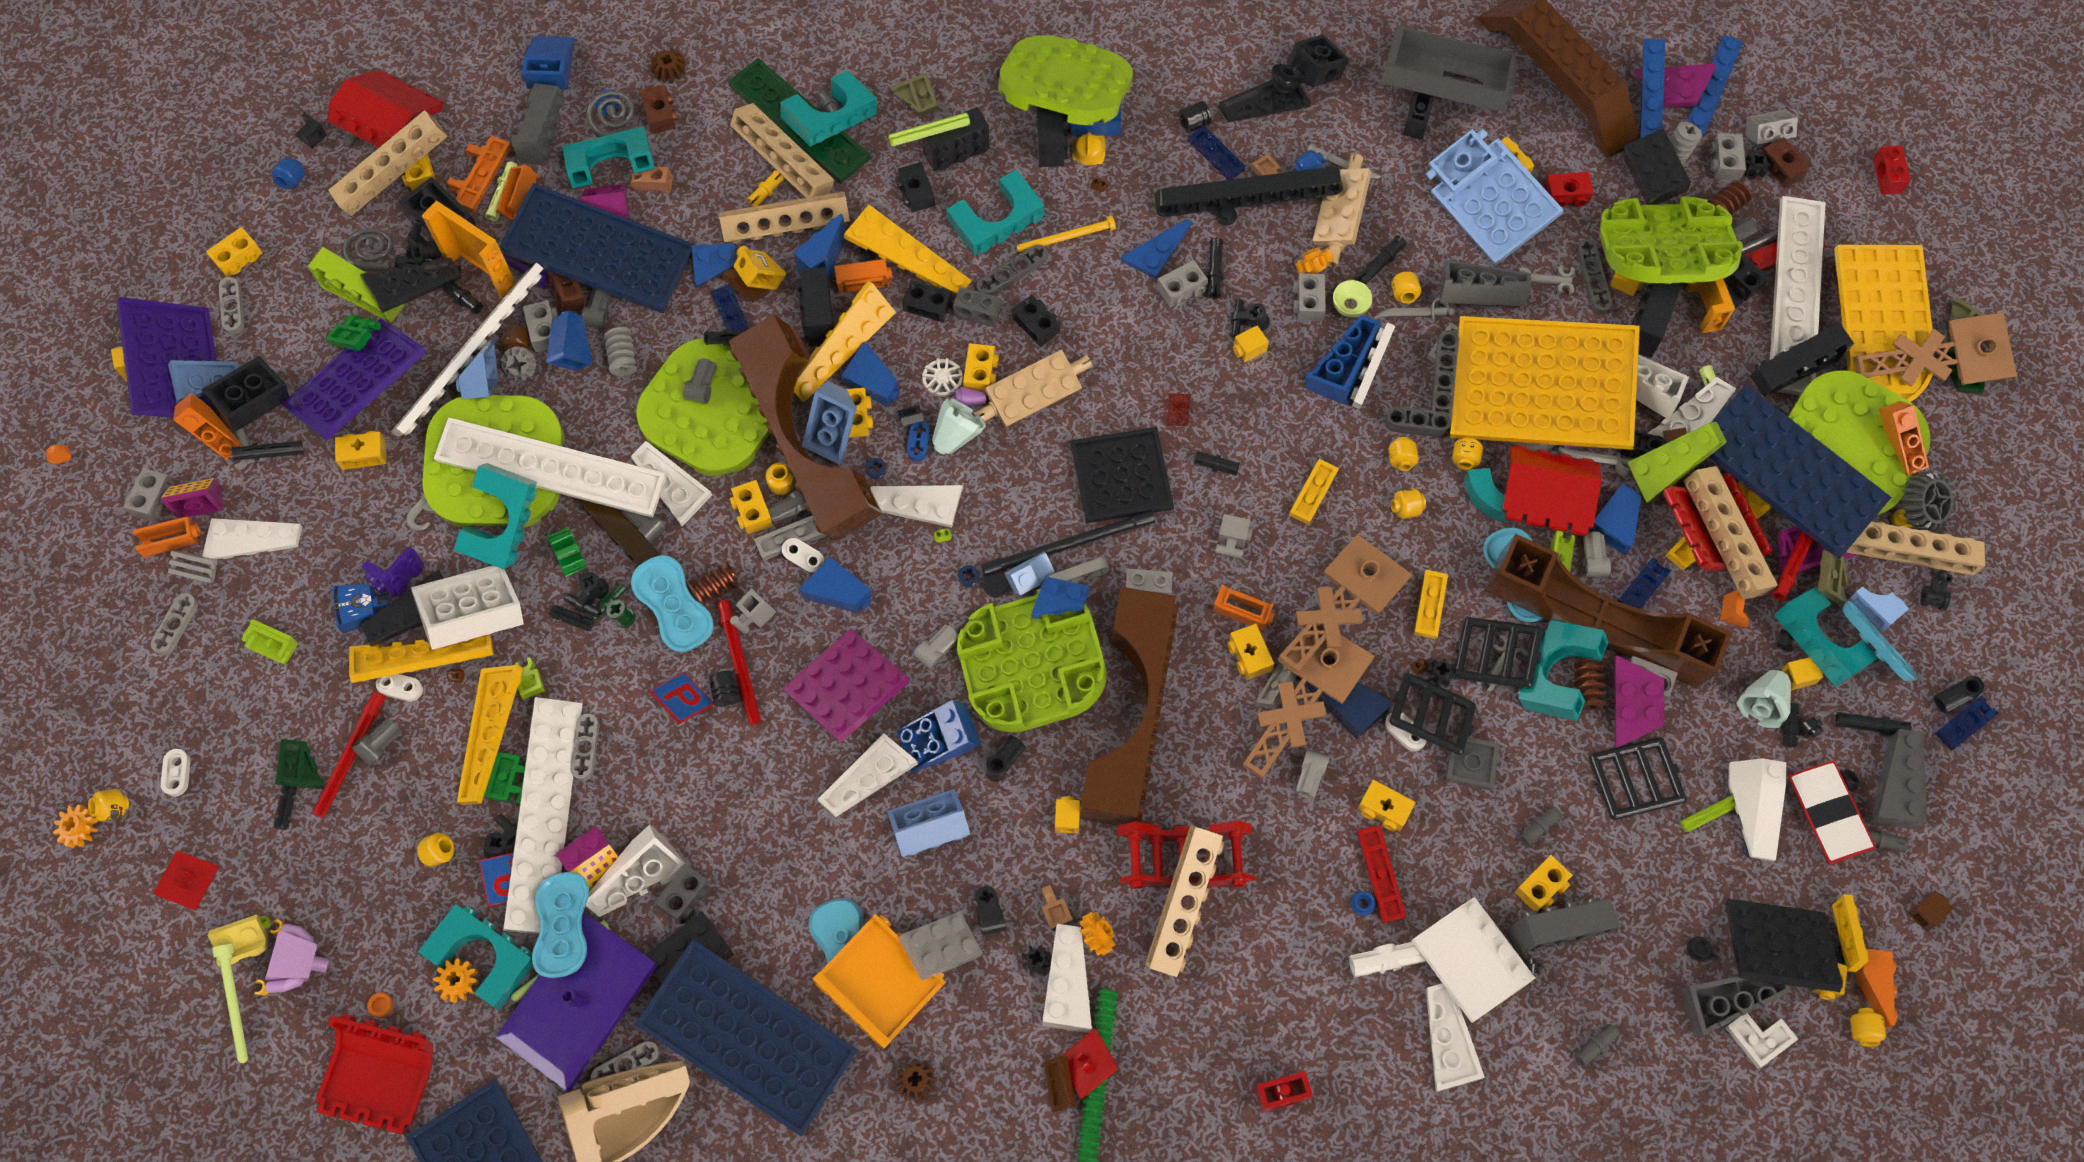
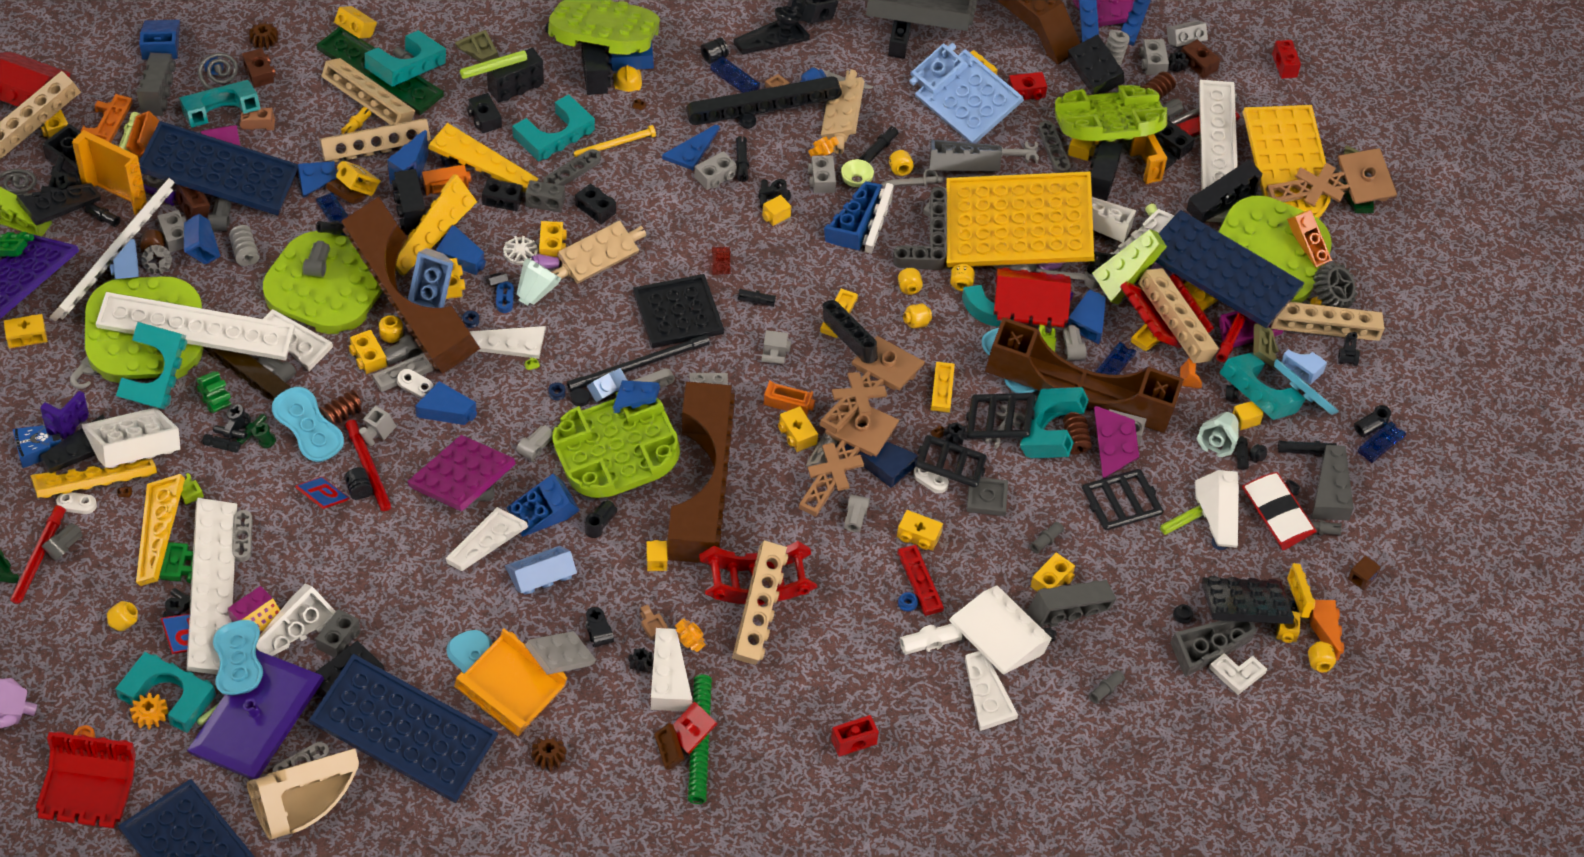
camera: 10 degrees left, 15 degrees down
none -> yellow brick [334,6,377,38]
none -> black beam [822,300,878,363]

